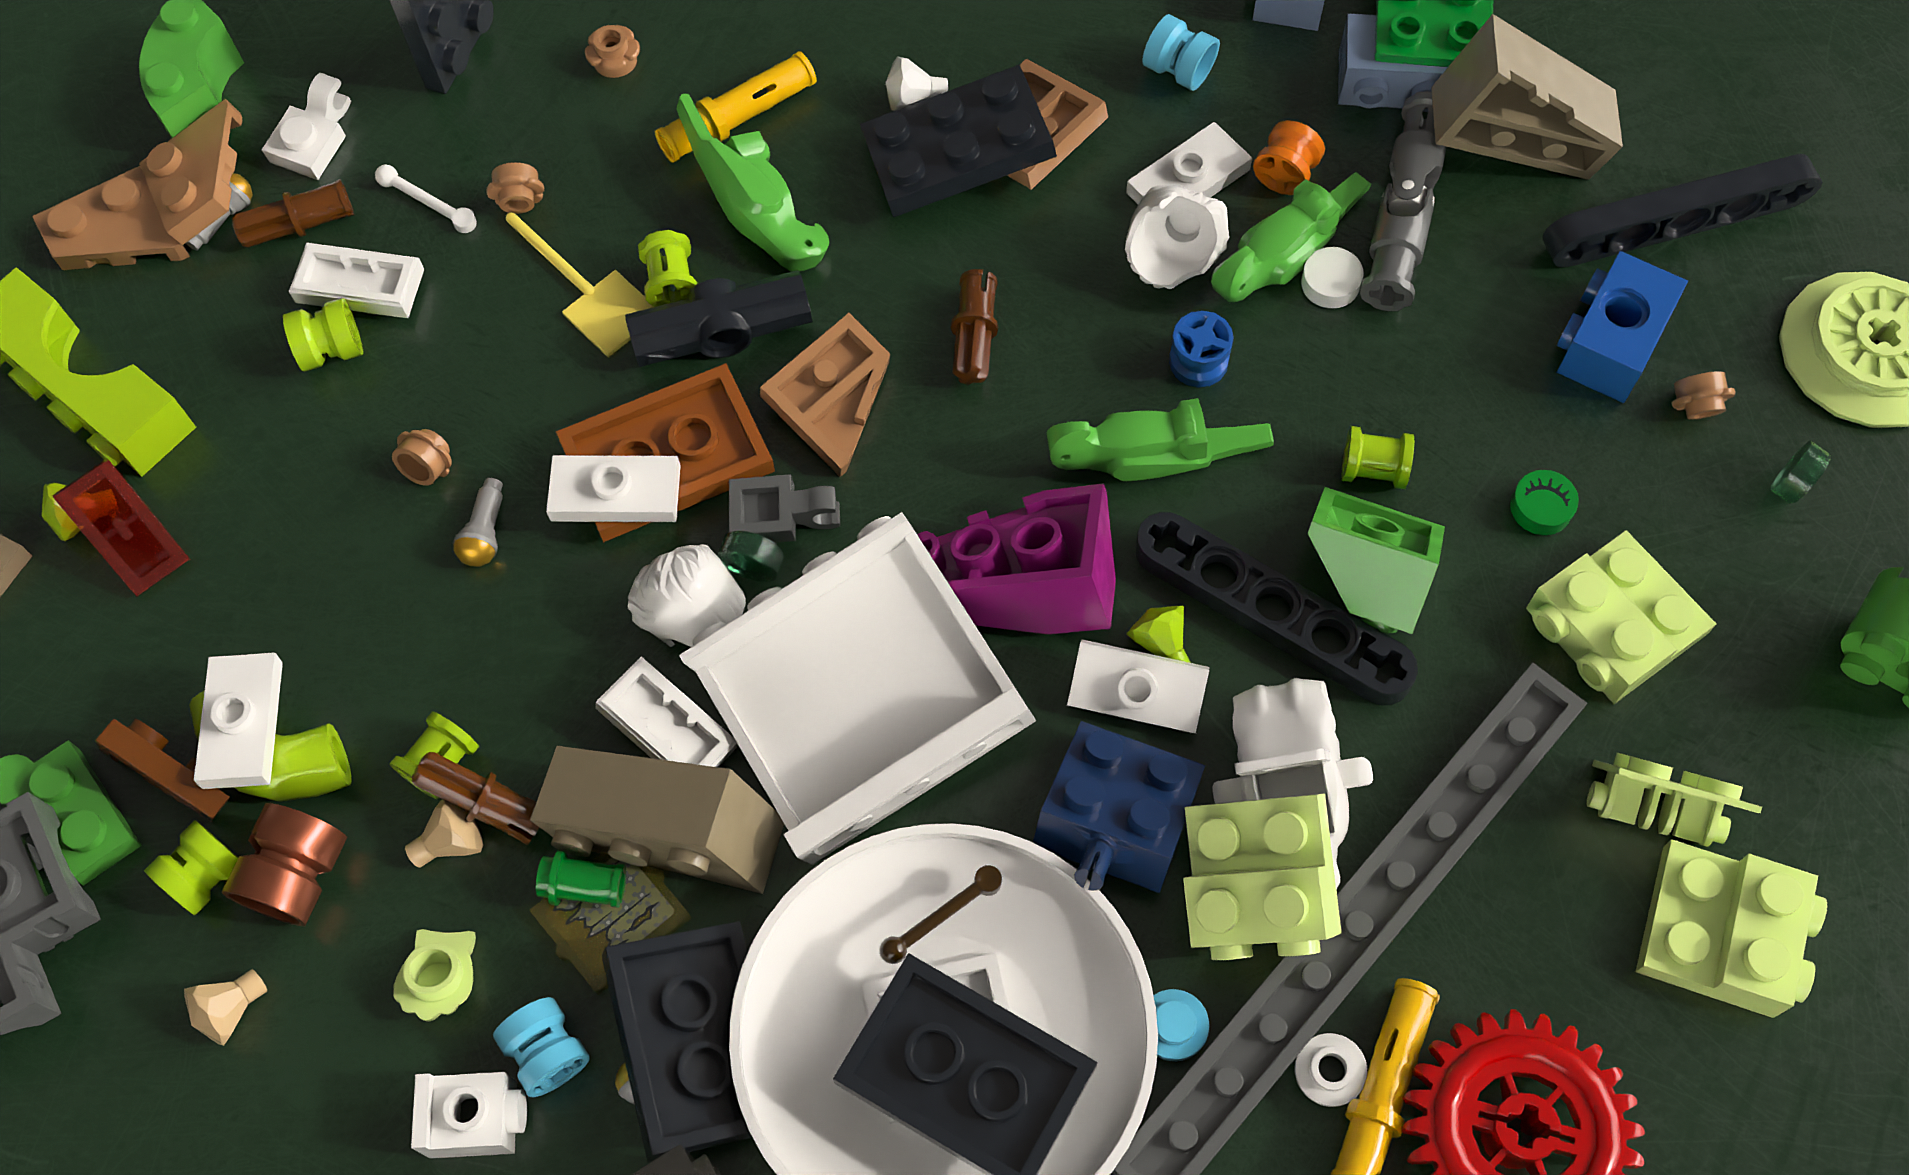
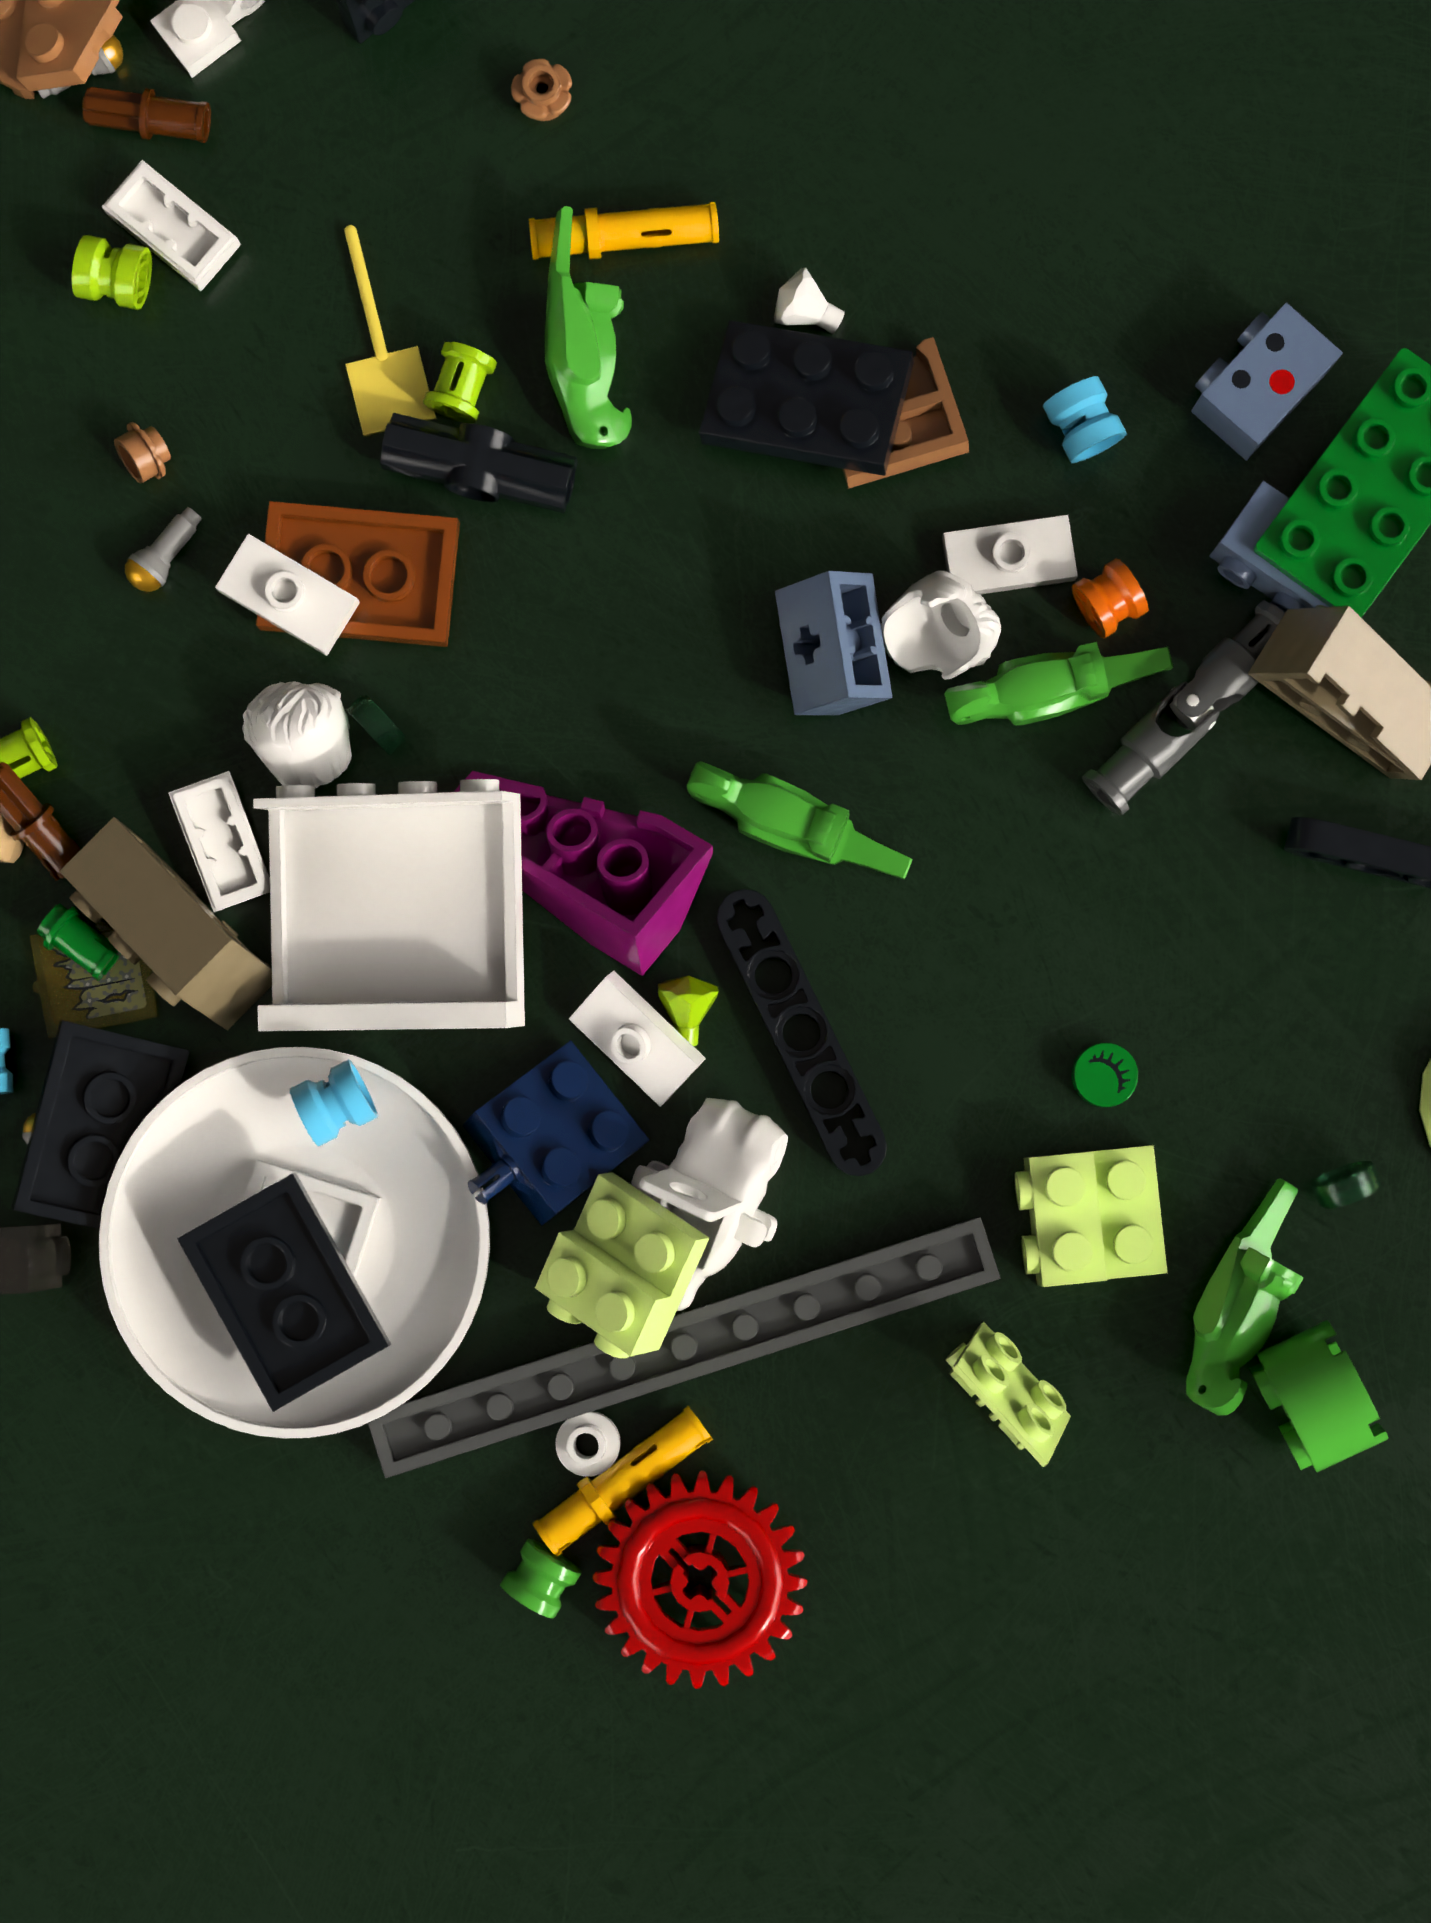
camera: 30 degrees right, 20 degrees up
white hinge [375,164,477,233] -> none
medium nougat plate [486,162,544,214] -> none
dark grey plate [729,474,840,546] -> none
medium nougat wing [760,313,890,477] -> none
dark brown hinge [879,865,1002,964] -> none
reddish brown axle [950,269,998,385] -> none
medium azure plate [1153,989,1209,1061] -> none
blue wheel [1169,311,1234,388] -> none
white tile [1301,247,1363,308] -> none
bright green slope [1308,487,1445,634] -> none
lime bush [1341,426,1414,489] -> none
blue brick [1556,251,1688,403] -> none
yellowish green plate [1636,839,1827,1018] -> none
medium nougat plate [1672,372,1736,419] -> none
none -> medium azure wheel [290,1059,378,1146]
none -> sand blue brick [775,571,893,715]
none -> bright green animal [1186,1178,1304,1416]

